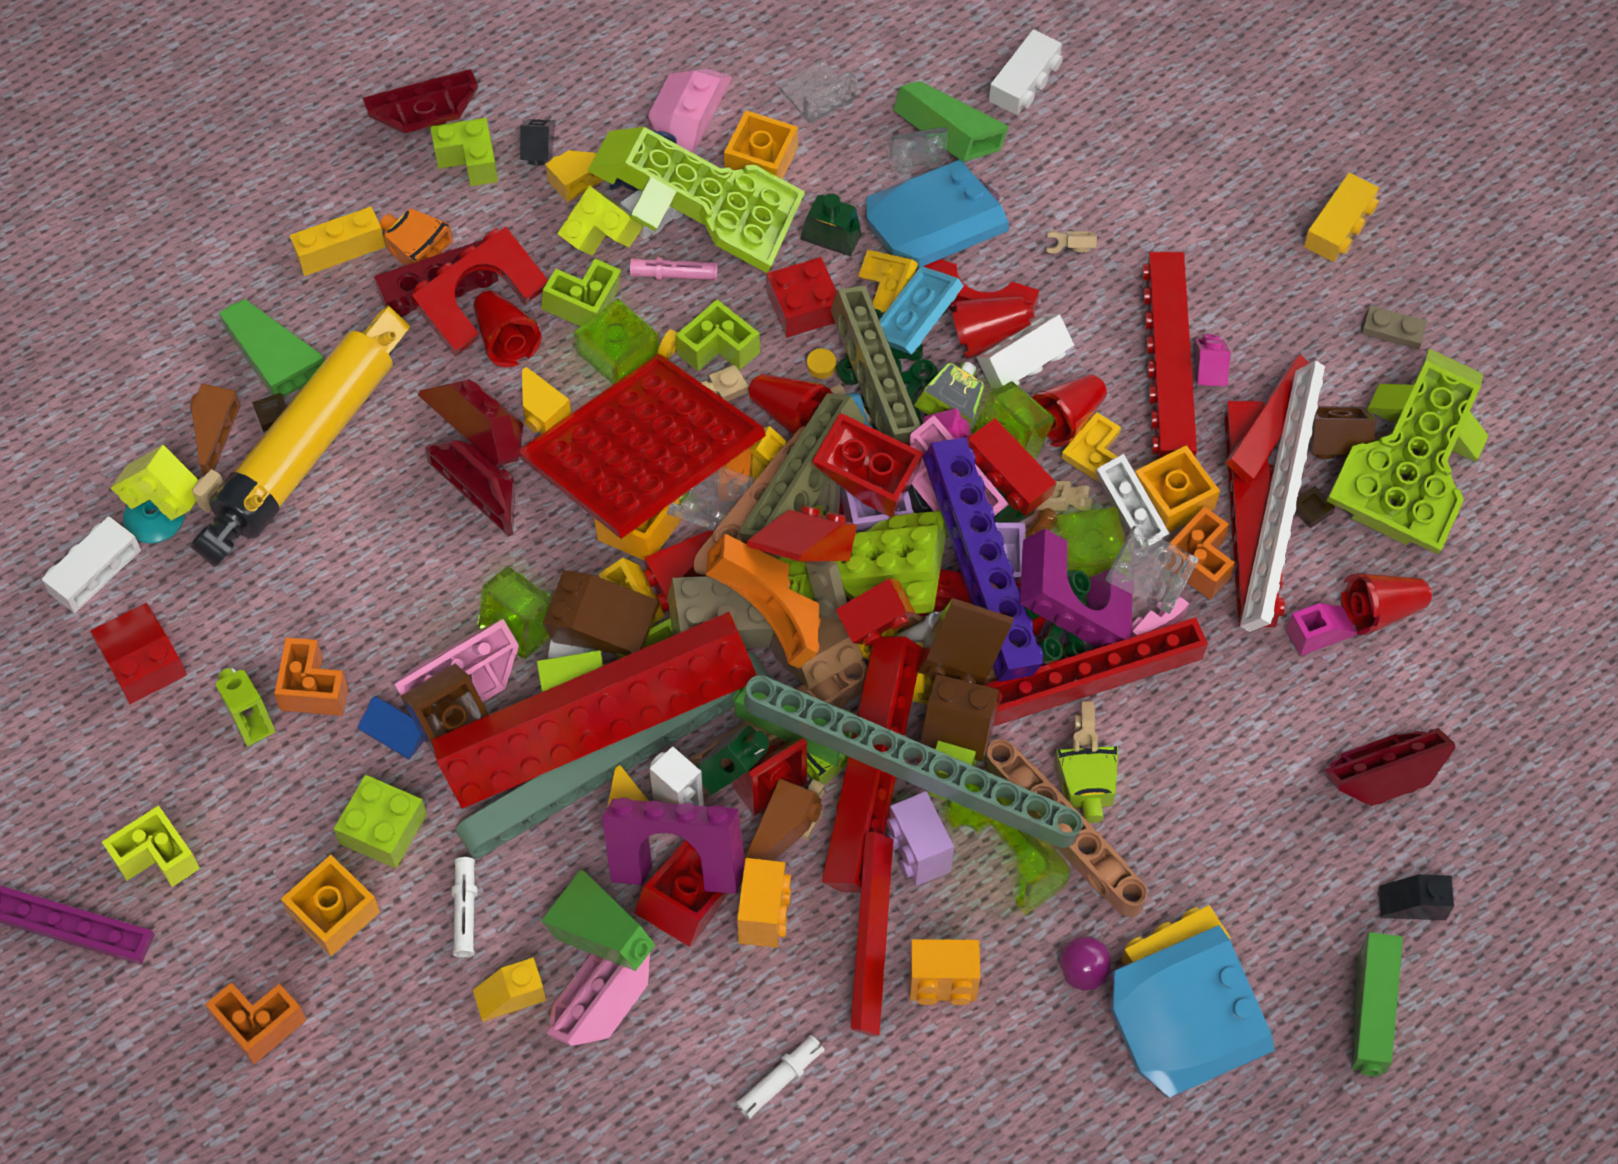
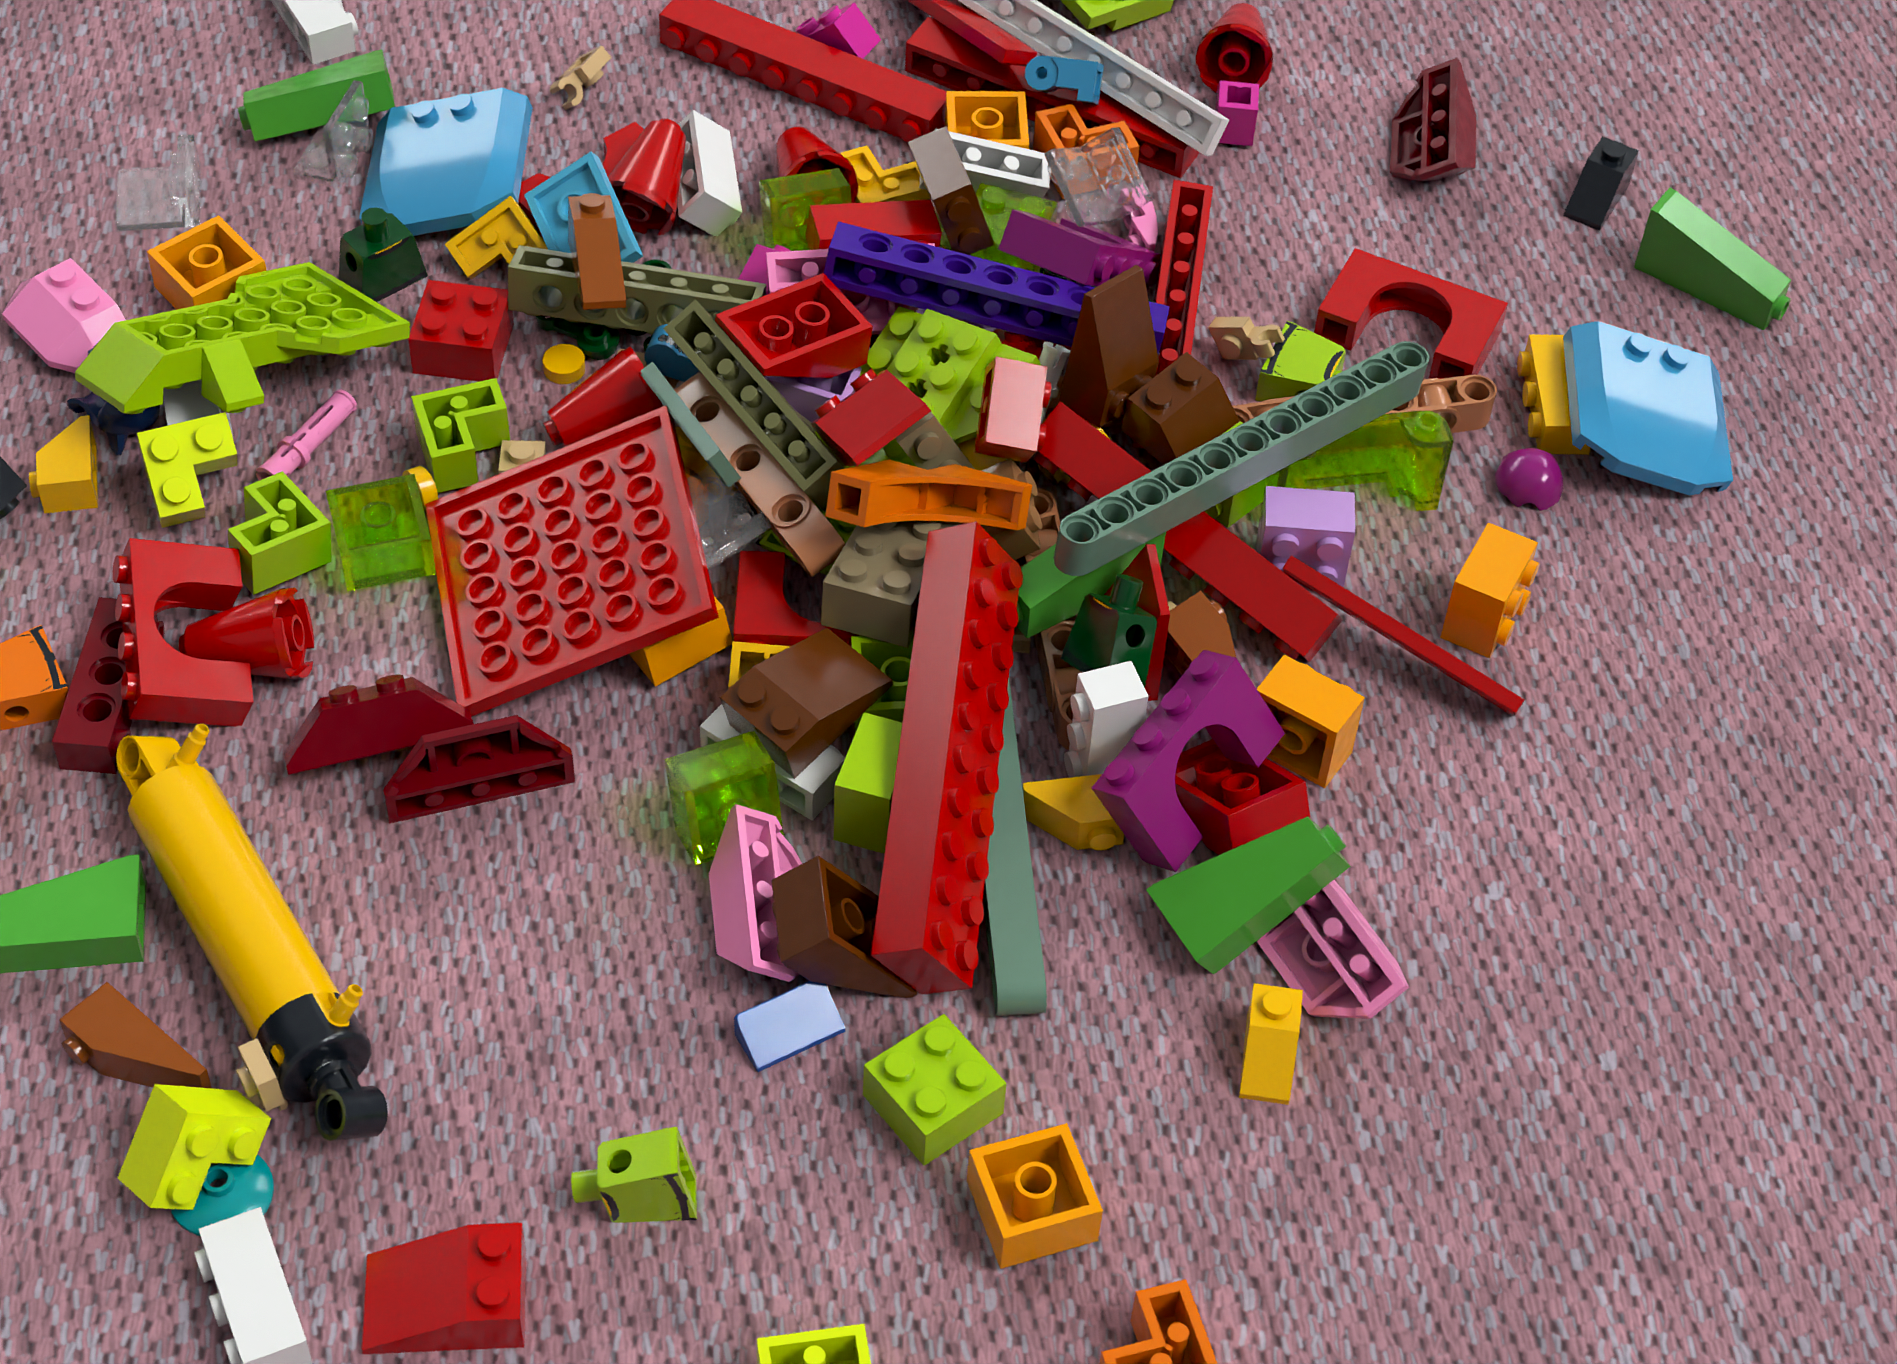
camera: 65 degrees left, 10 degrees down
dark brown plate [252,392,286,432] -> none
orange brick [274,637,349,716] -> none
white pin [451,857,478,958] -> none
yellow slope [522,367,571,434] -> none
white pin [735,1035,825,1120] -> none
torso [914,362,984,425] -> none
none -> dark orange slope [568,193,626,310]
none -> sand green tile [641,362,741,487]
none -> reddish brown brick [908,126,995,255]
none -> dark azure leg [1025,56,1104,105]
none -> red arch [1314,248,1508,379]

